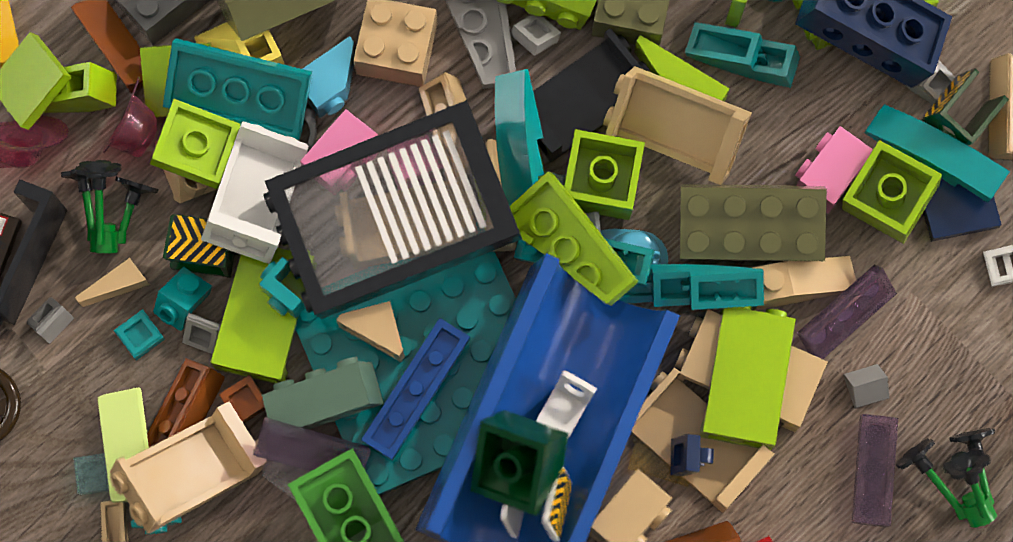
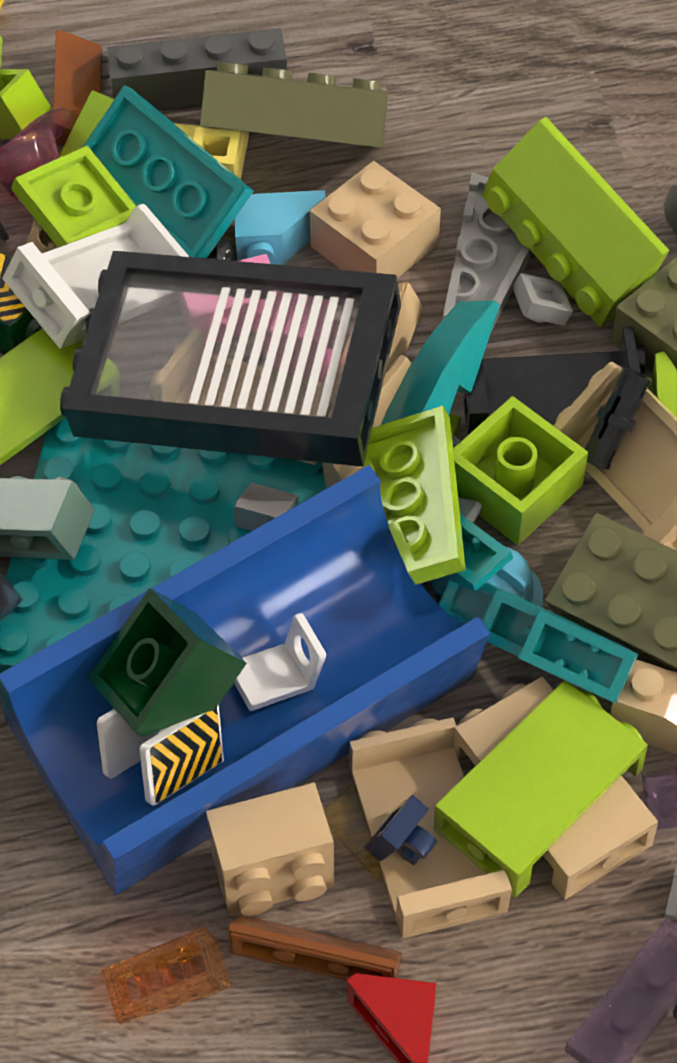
camera: 35 degrees right, 20 degrees down
teal bracket [259,257,305,319] -> none
tan slope [336,301,405,362] -> none
blue plate [361,318,470,461] -> none
none -> light grey slope [234,483,299,531]
none -> black pin [585,367,652,470]

